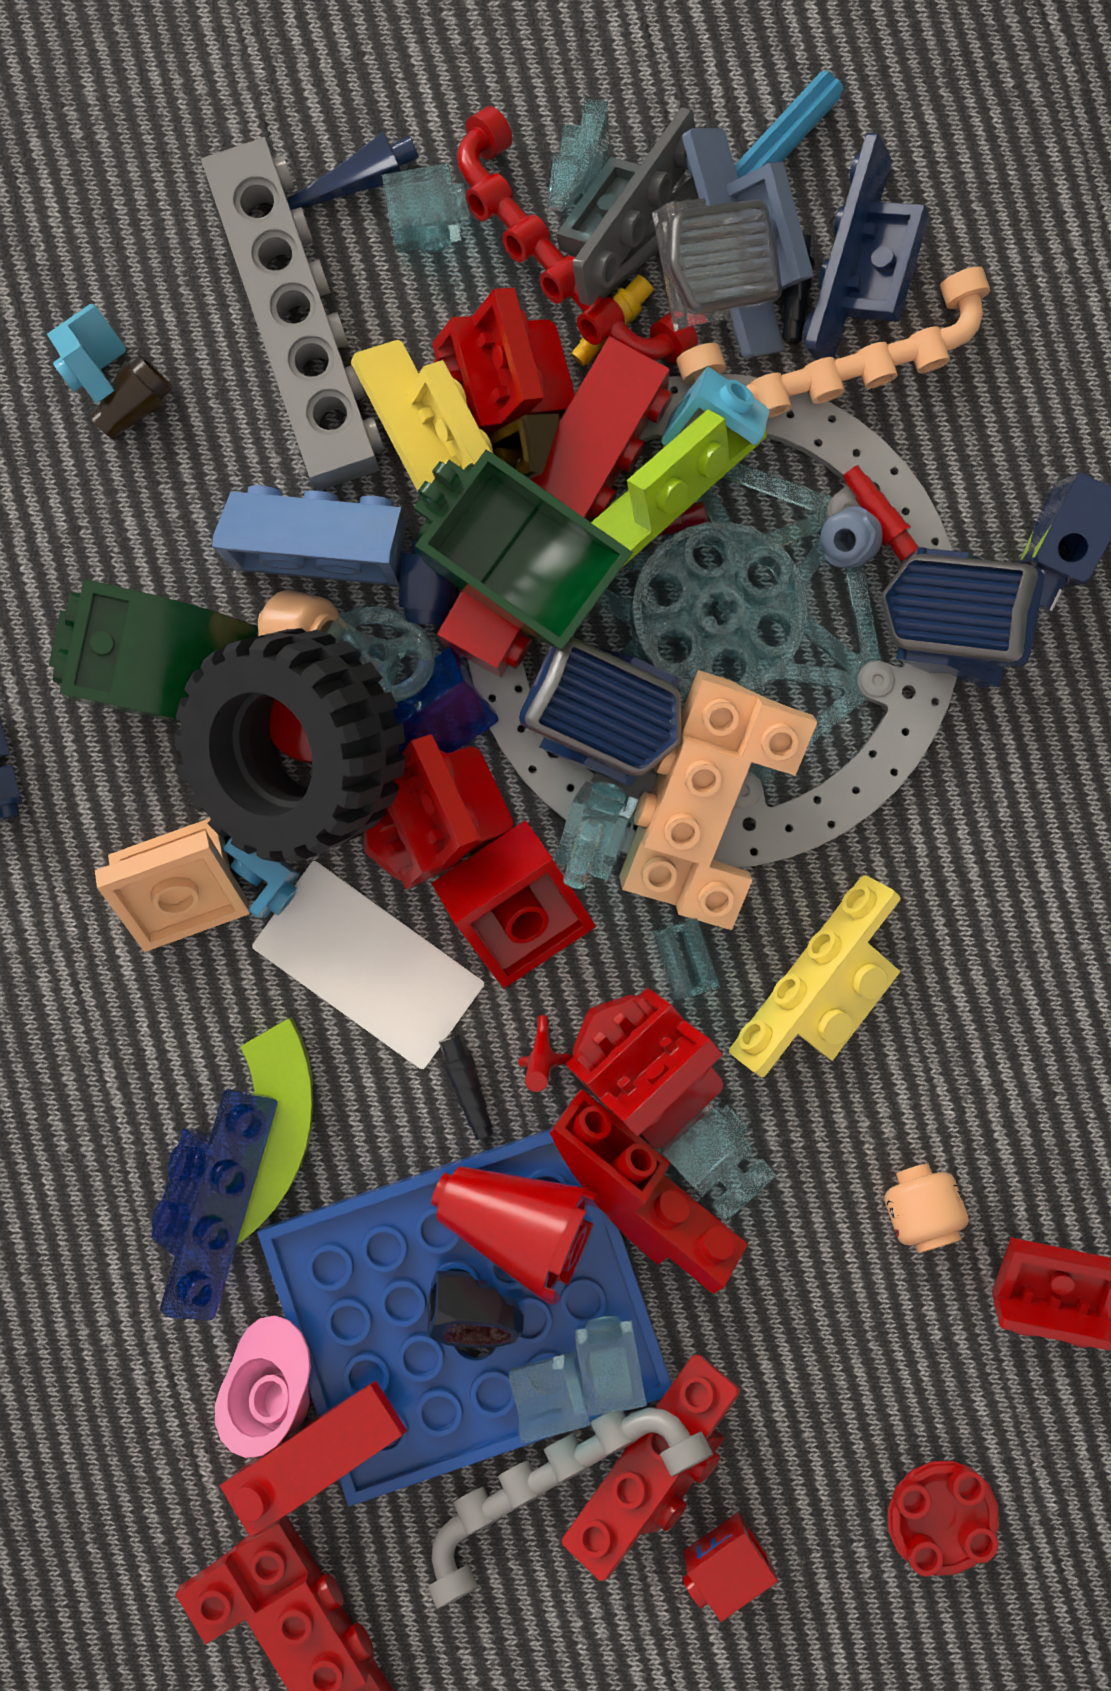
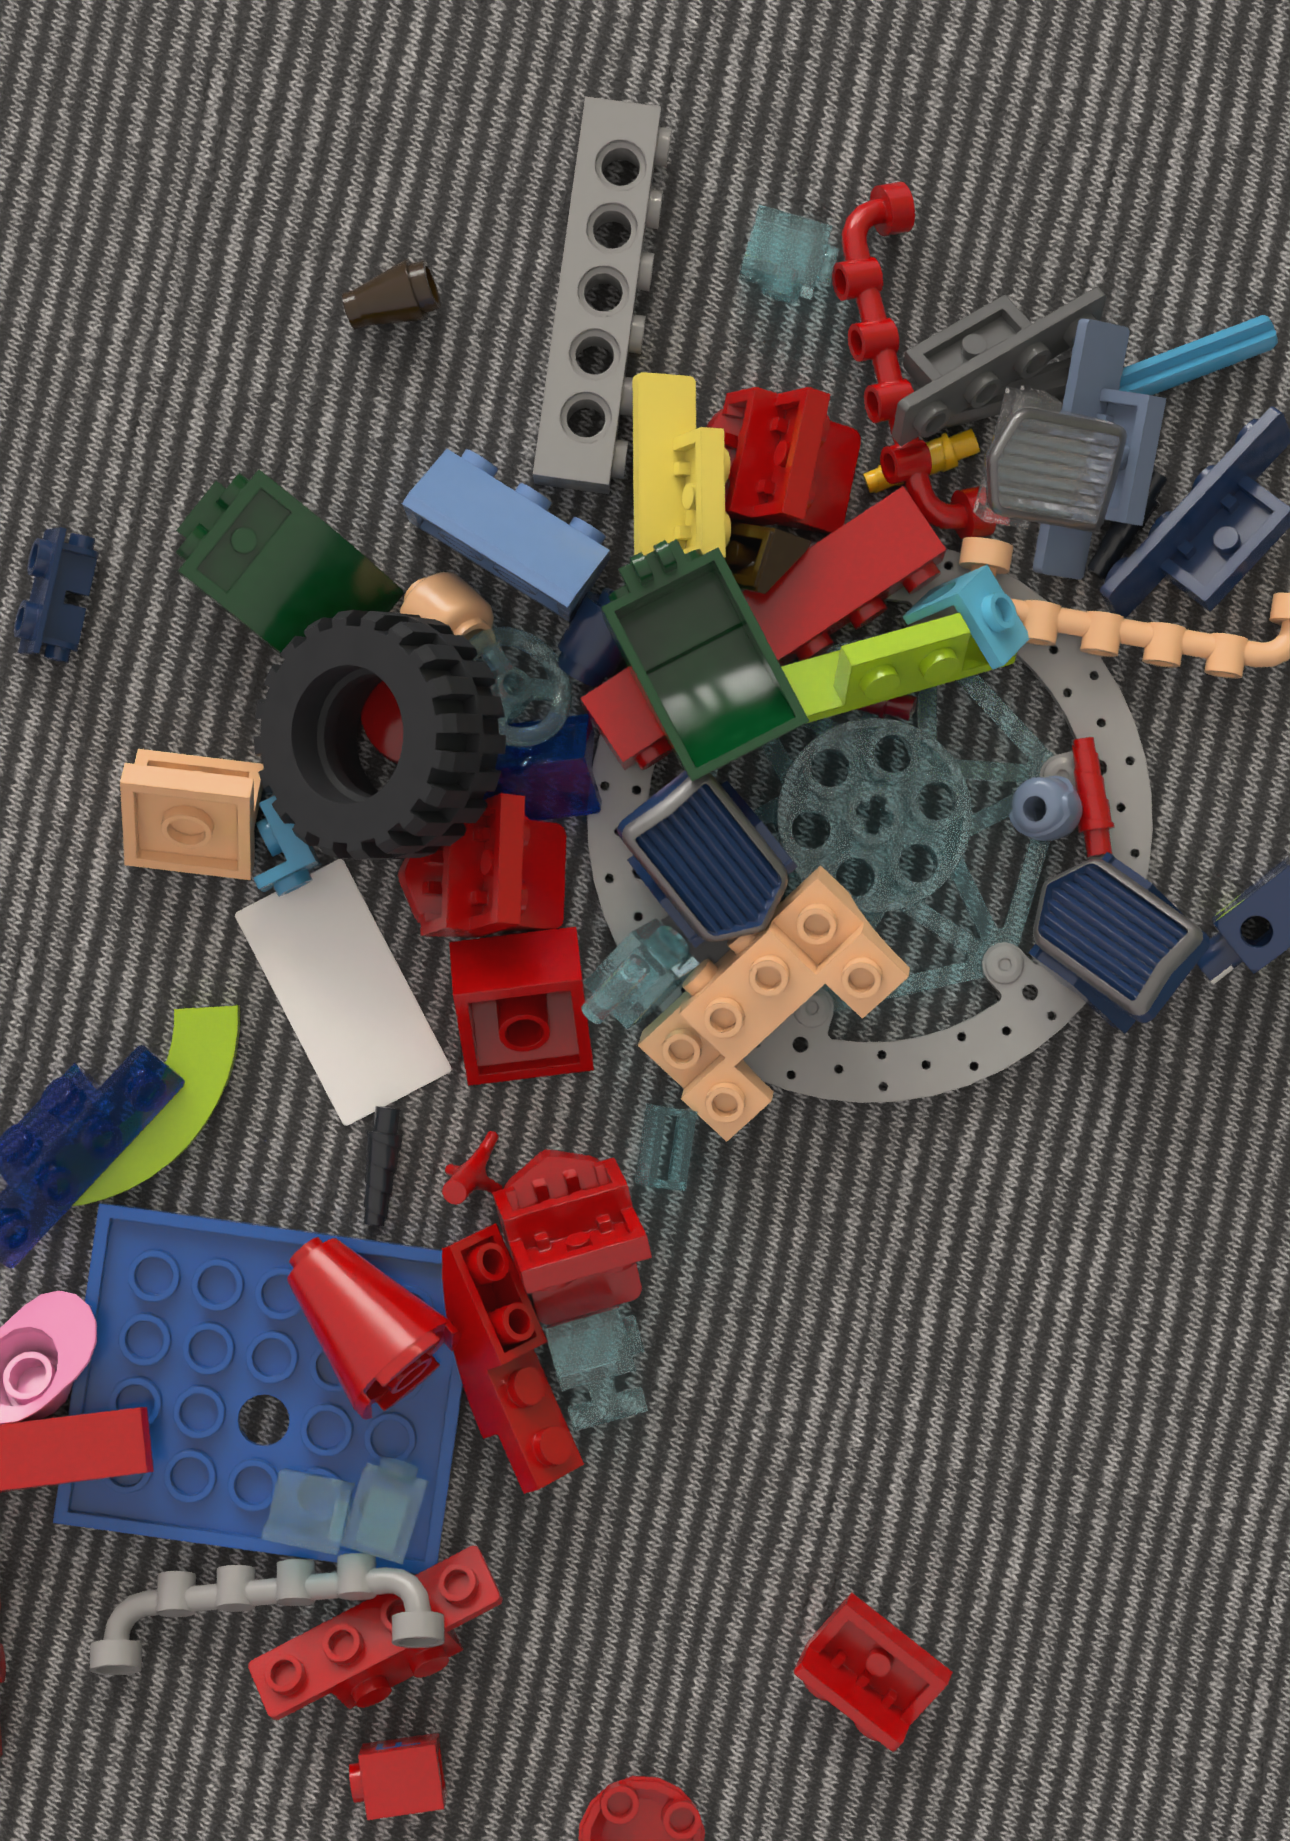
camera: 20 degrees right, 0 degrees up
medium azure bracket [47,304,126,403] -> none
dark blue piece [287,131,419,210] -> none
black rock [427,1271,524,1348] -> none
clear light blue slope [547,99,609,212] -> none
light yellow bracket [729,875,901,1078] -> none
light nougat head [884,1163,969,1253] -> none

